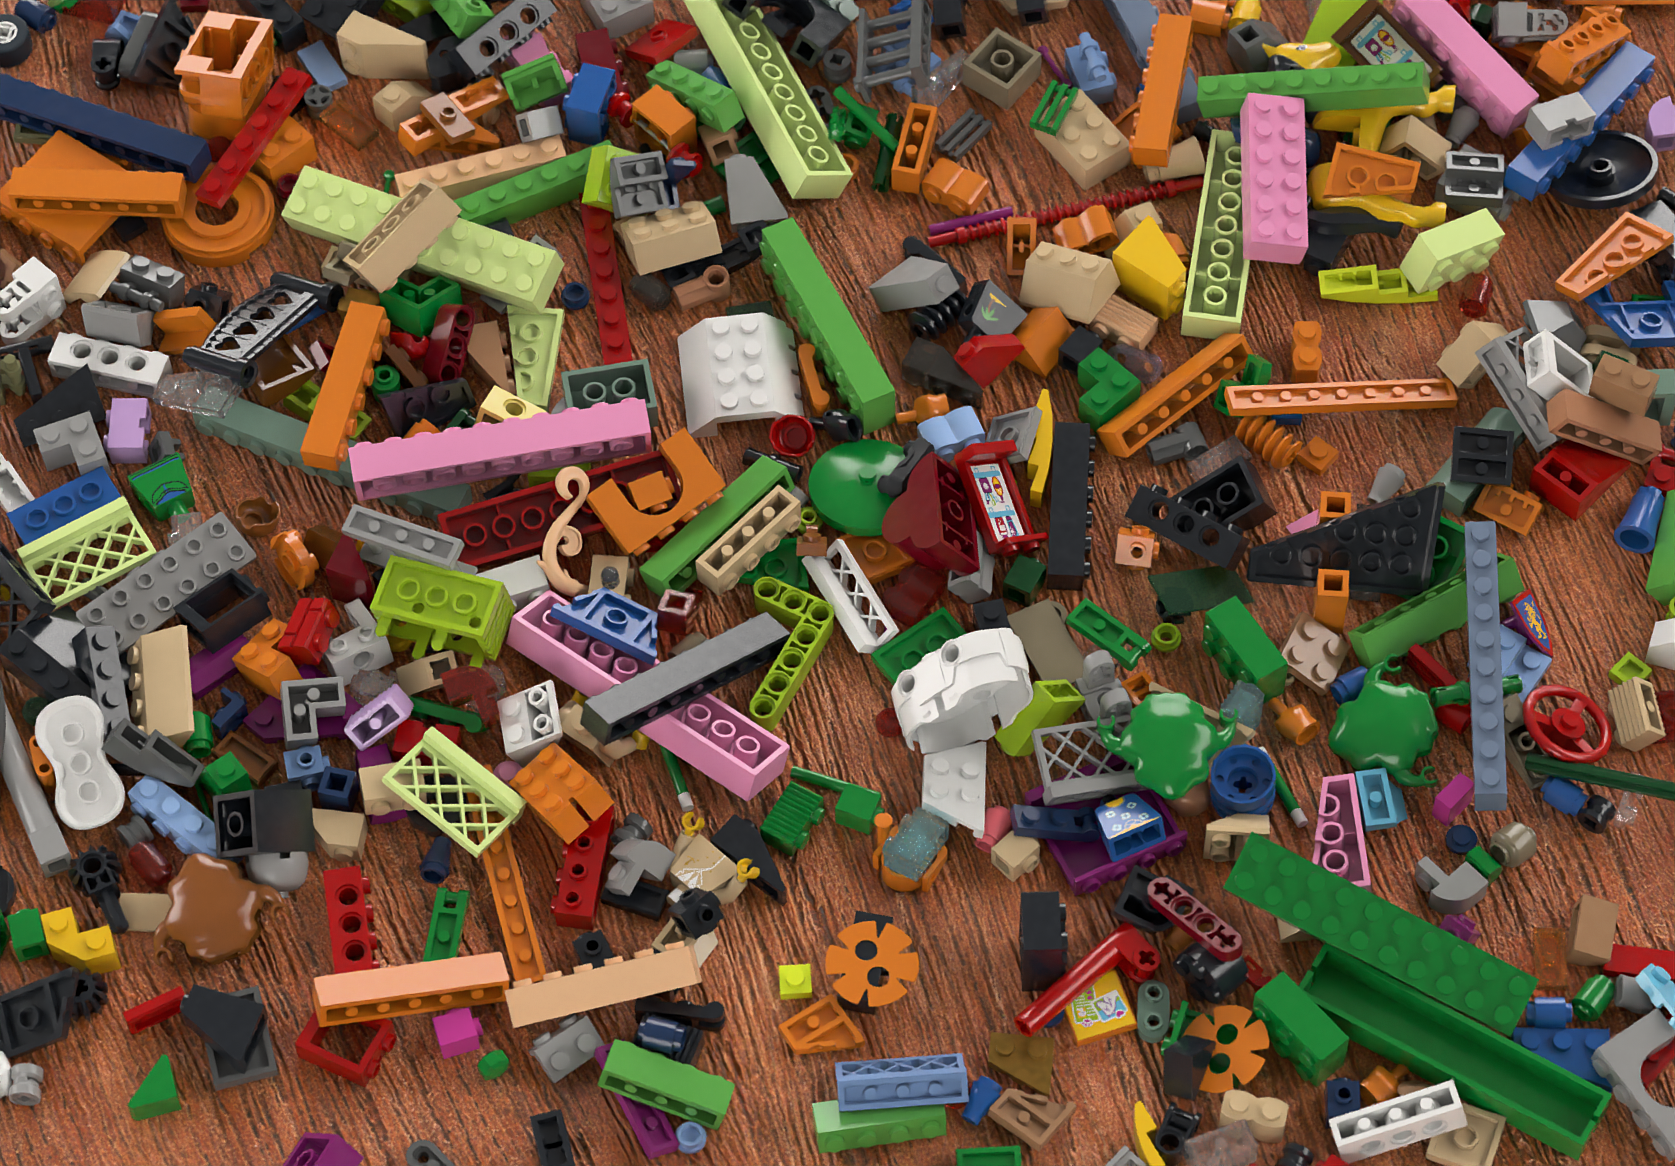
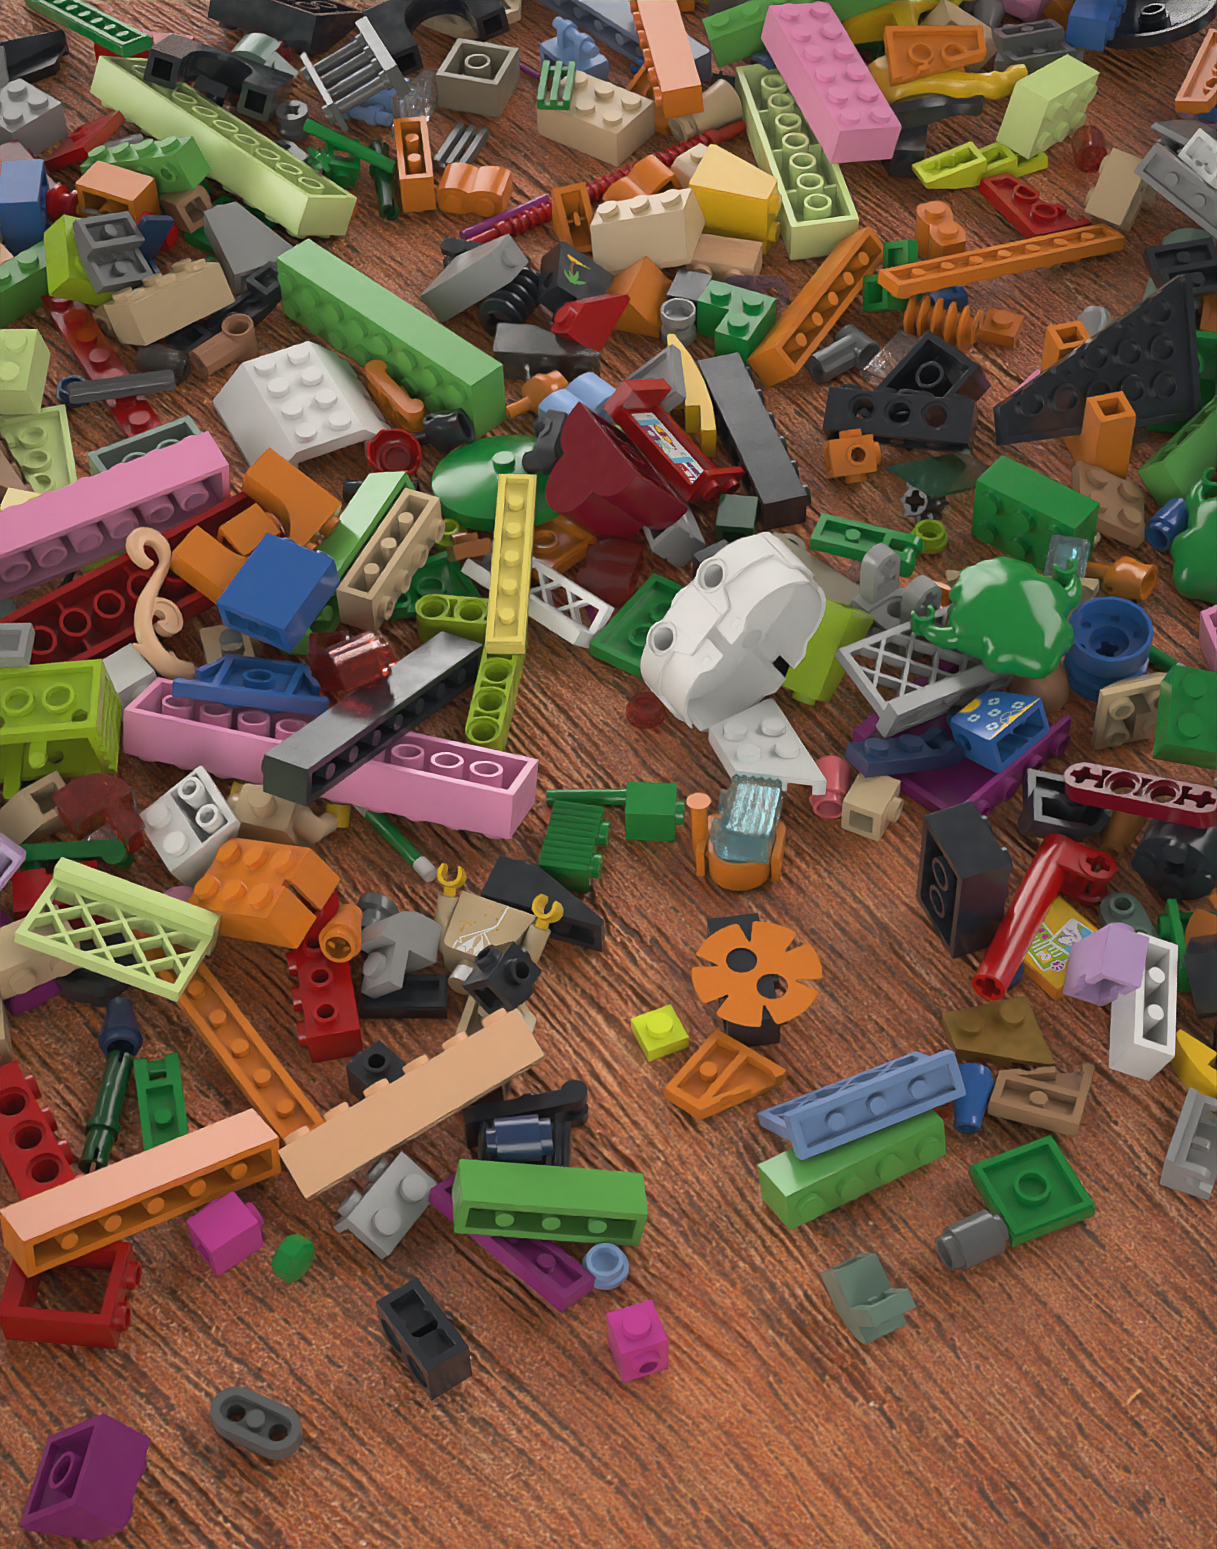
camera: 20 degrees left, 10 degrees down
none -> dark grey axle [67,369,176,404]
none -> dark green pin [78,1050,135,1174]
none -> blue brick [216,533,340,653]
none -> orange cone [319,904,363,962]
none -> clear red brick [326,630,397,693]
none -> light yellow tile [485,474,537,654]
none -> light grey wheel [661,298,696,347]
none -> red wing [978,173,1092,239]
none -> lavender brick [1062,923,1150,1007]
none -> white brick [1109,932,1178,1081]

